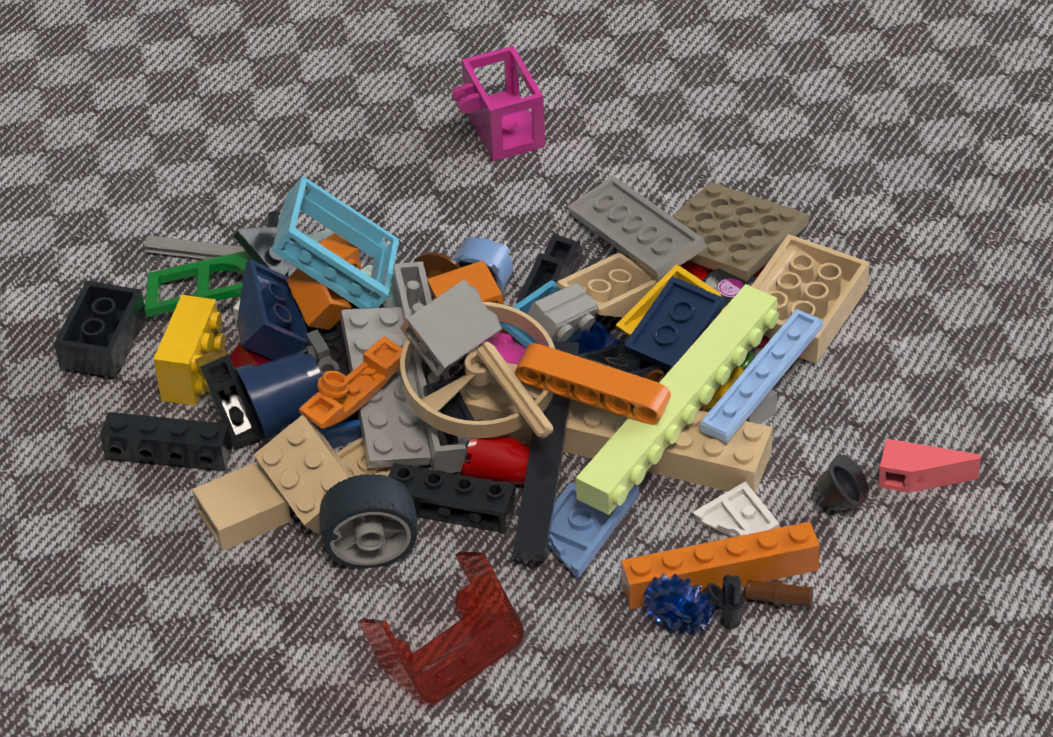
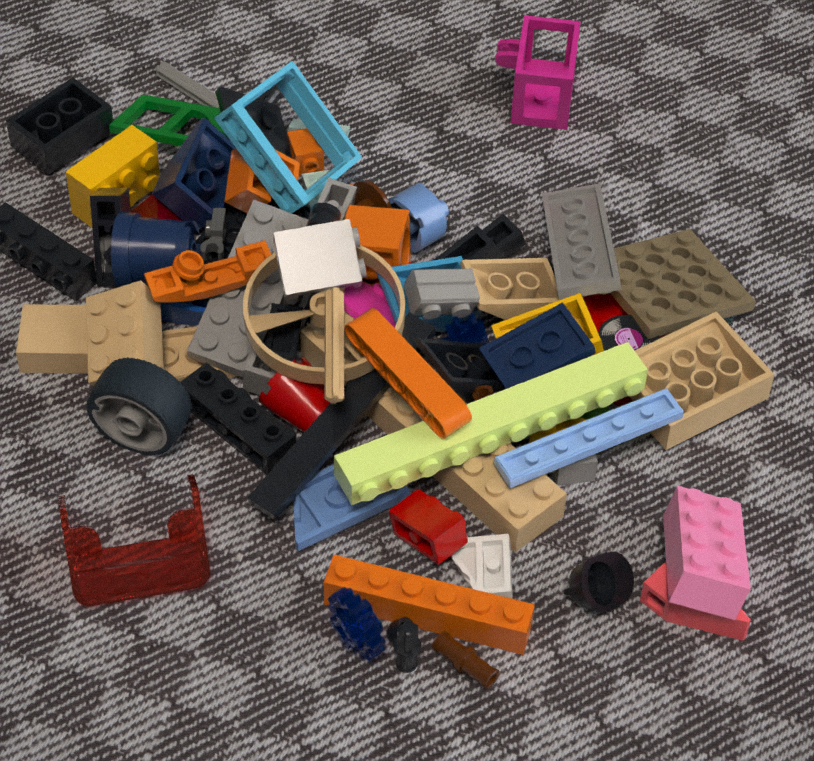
camera: 25 degrees right, 5 degrees up
none -> black wheel [306,203,341,226]
none -> red brick [389,489,468,565]
none -> bright pink brick [663,486,751,620]

